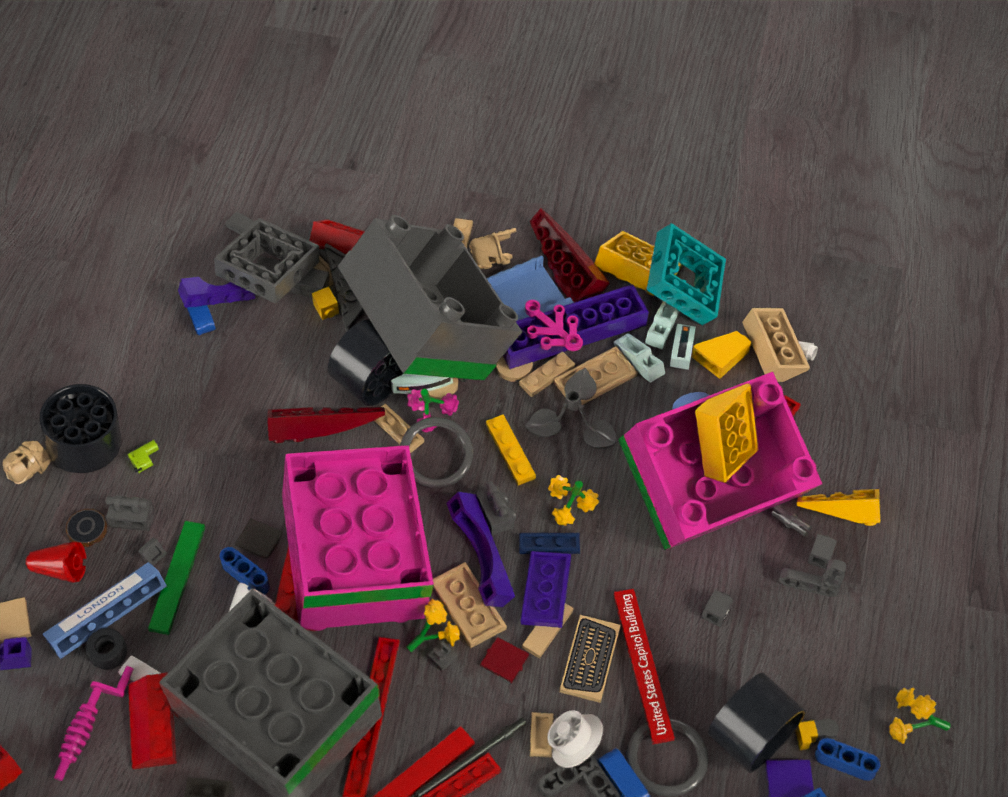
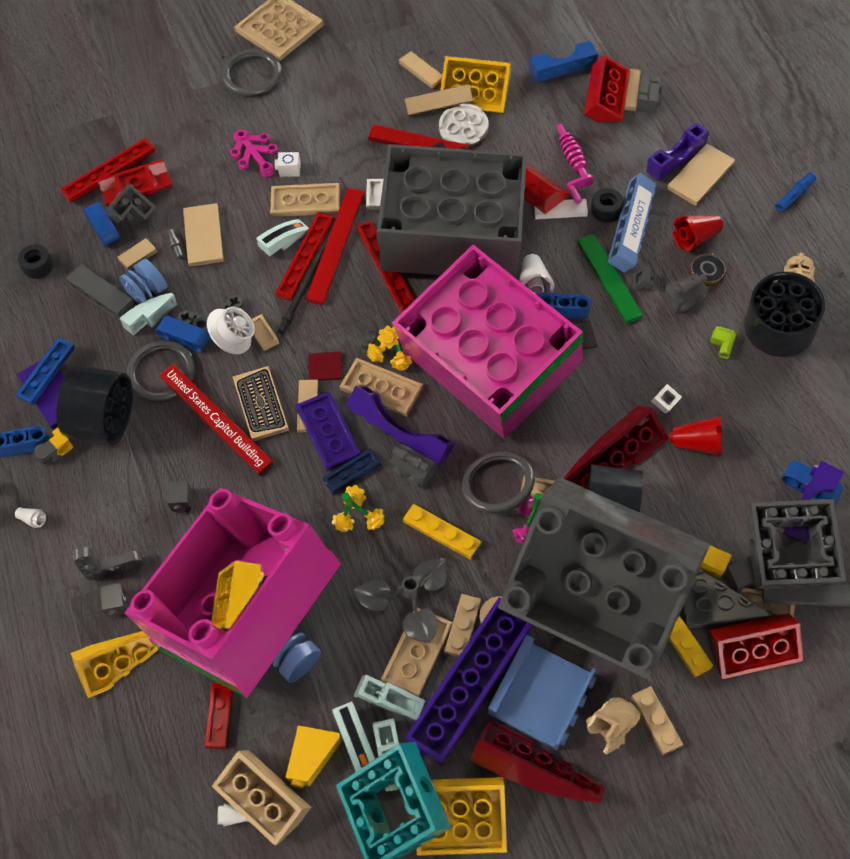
camera: 150 degrees right, 5 degrees up
dark pink plant [525,300,583,351] -> none
none -> white cone [15,507,46,528]
none -> white brick [651,384,682,414]
none -> red cone [669,417,722,456]

